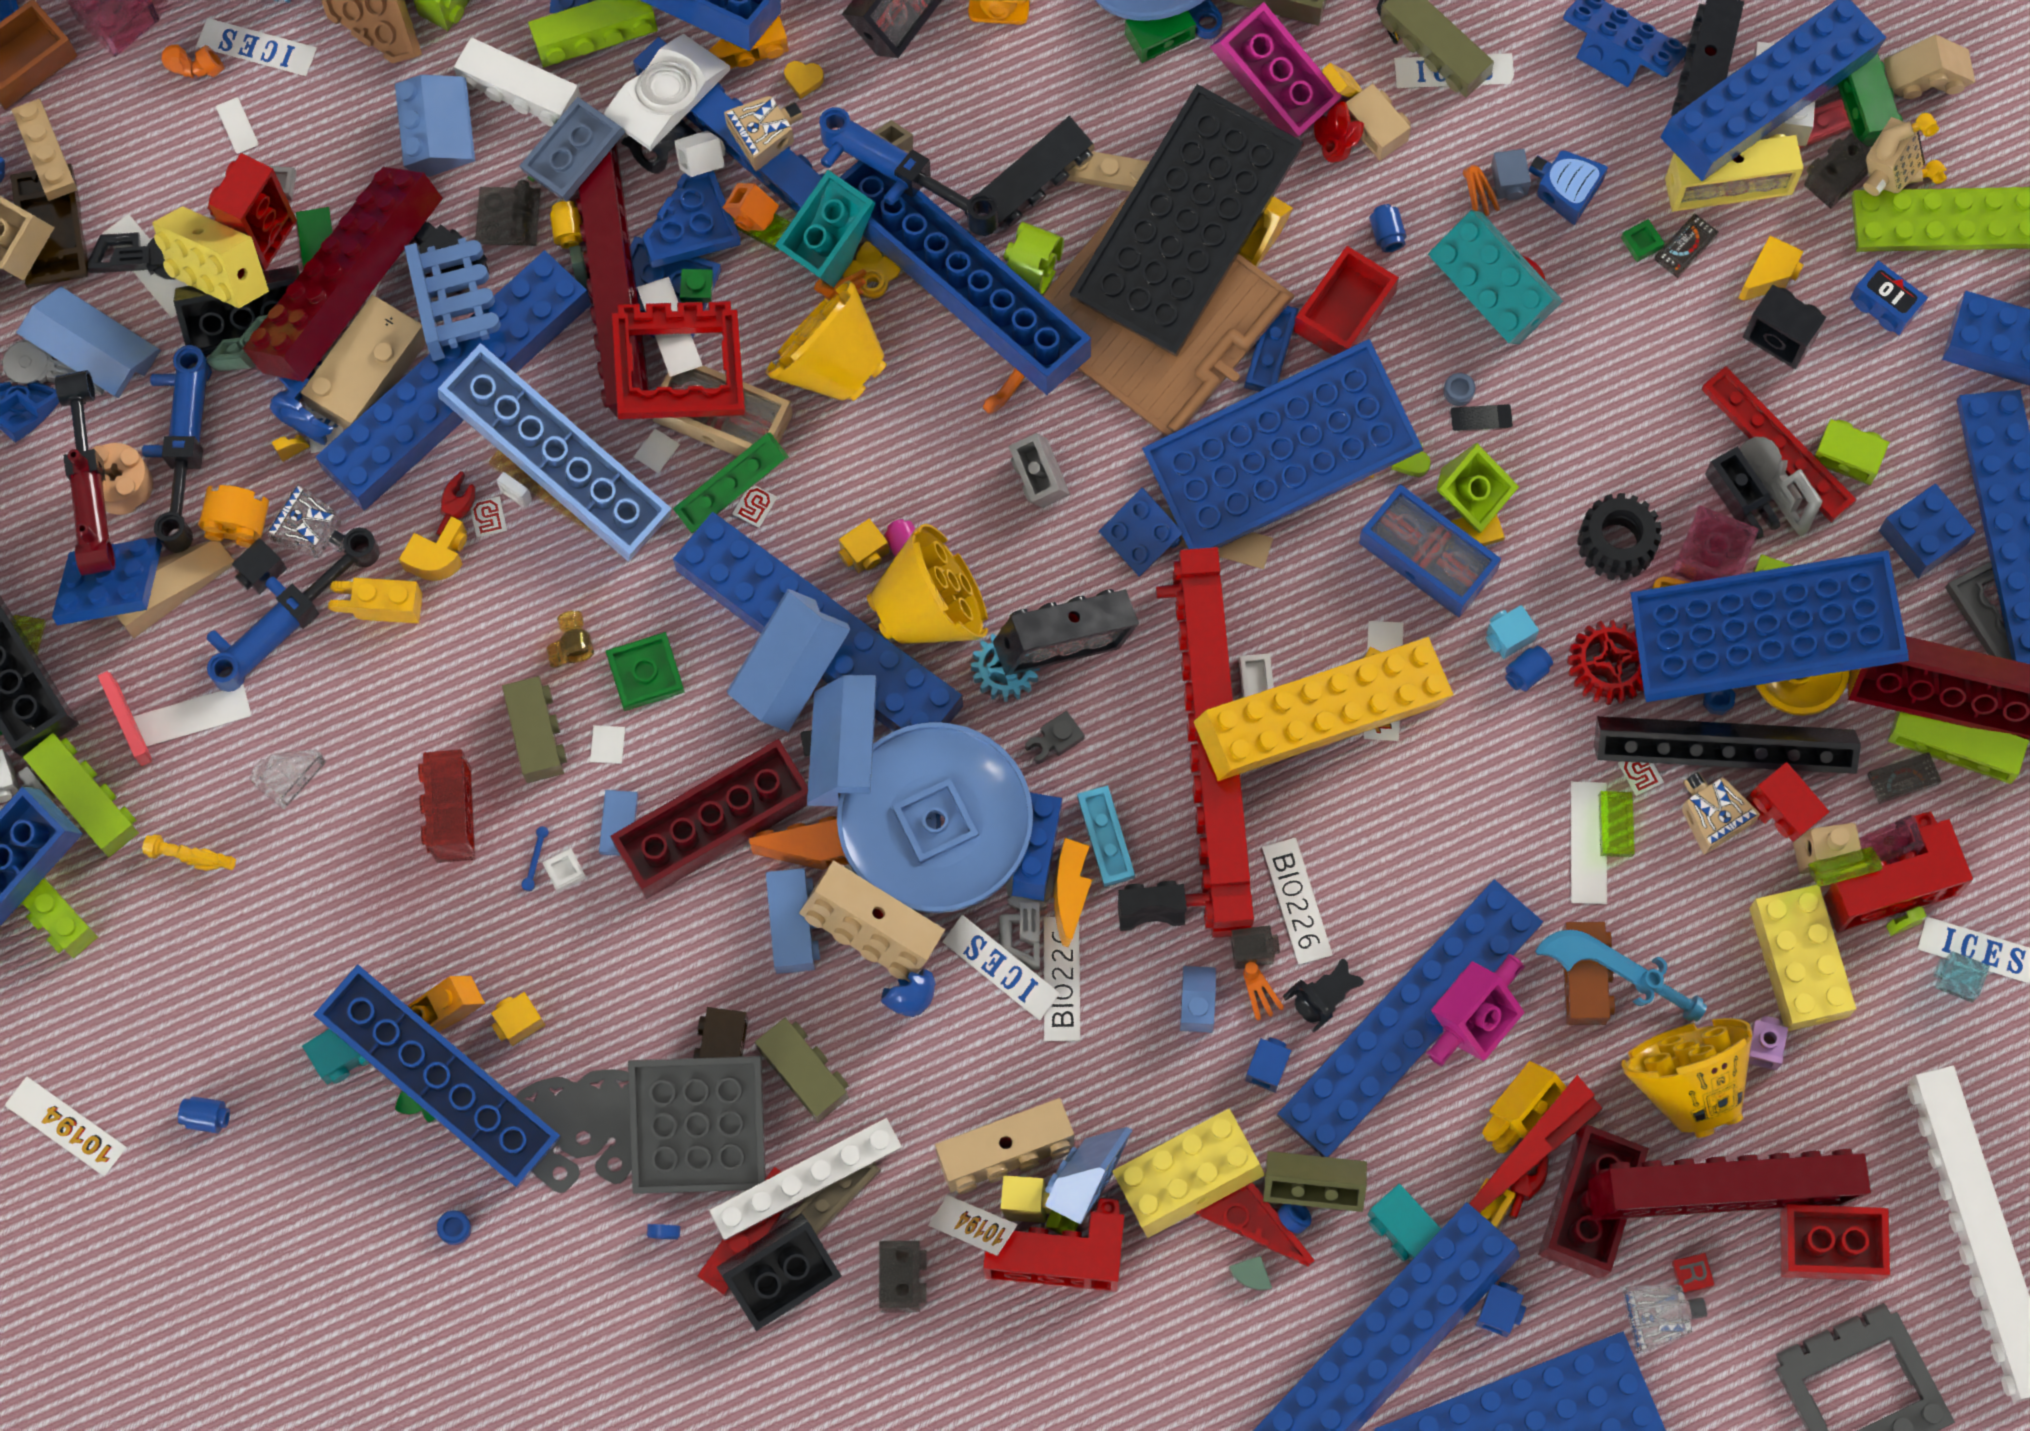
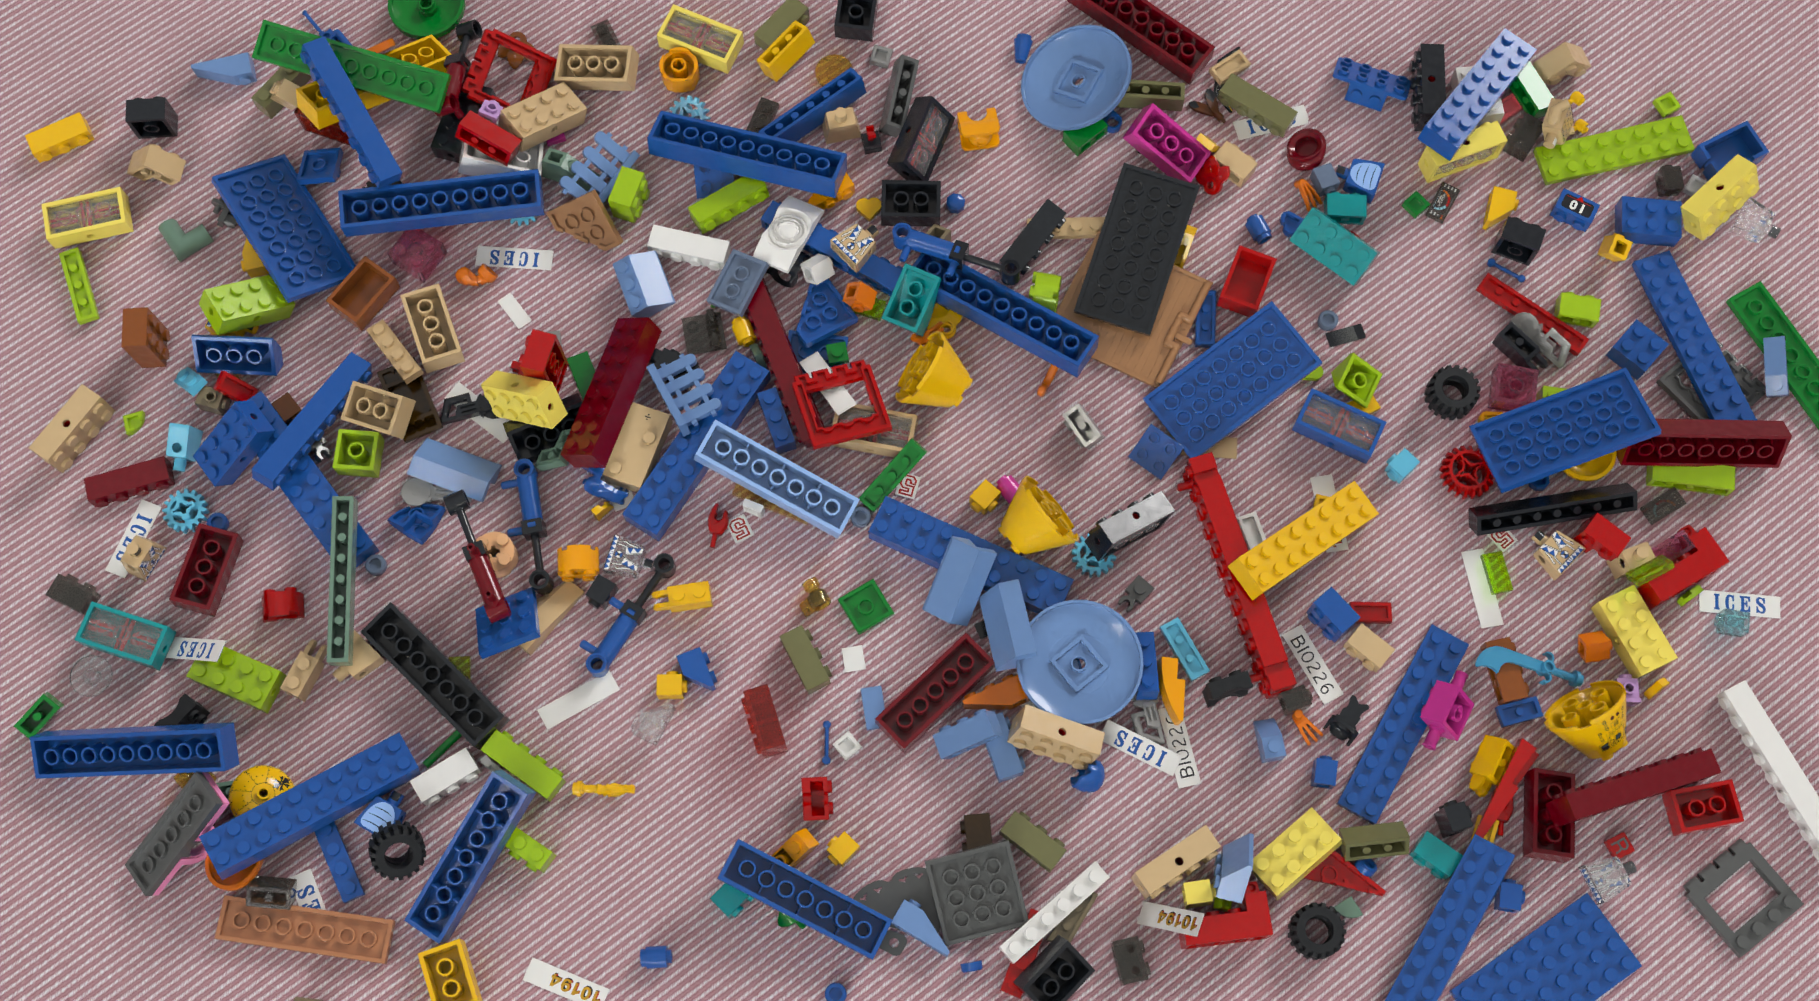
camera: 15 degrees left, 0 degrees up
coral tile [97,671,152,766] -> none
yellow brick [399,517,467,581] -> none
white sticker [633,428,680,473] -> none
blue brick [1505,645,1553,692] -> none
none -> tan brick [400,283,465,373]
none -> yellow brick [656,671,688,699]
none -> blue slope [676,647,718,691]
none -> blue brick [757,387,797,455]
none -> red cylinder [801,776,834,821]
none -> sand blue tile [850,506,871,528]
none -> black brick [881,180,941,227]
none -> medium blue slope [891,899,950,957]
none -> medium blue brick [933,709,1003,759]
none -> blue tile [946,193,965,214]
none -> reddish brown piece [1188,89,1226,123]
none -> blue tile [1280,211,1304,237]
none -> dark red piece [1287,128,1326,171]
none -> black tyre [1288,902,1346,960]
none -> blue brick [1306,586,1361,643]
none -> teal brick [1324,192,1367,225]
none -> tan brick [1343,623,1395,672]
none -> red tile [1348,602,1392,624]
none -> black brick [1434,800,1473,838]
none -> blue hinge [1487,258,1525,283]
none -> blue plate [1495,696,1543,728]
none -> orange brick [1577,631,1613,663]
none -> yellow brick [1597,233,1633,262]
none -> yellow tile [1644,678,1670,700]

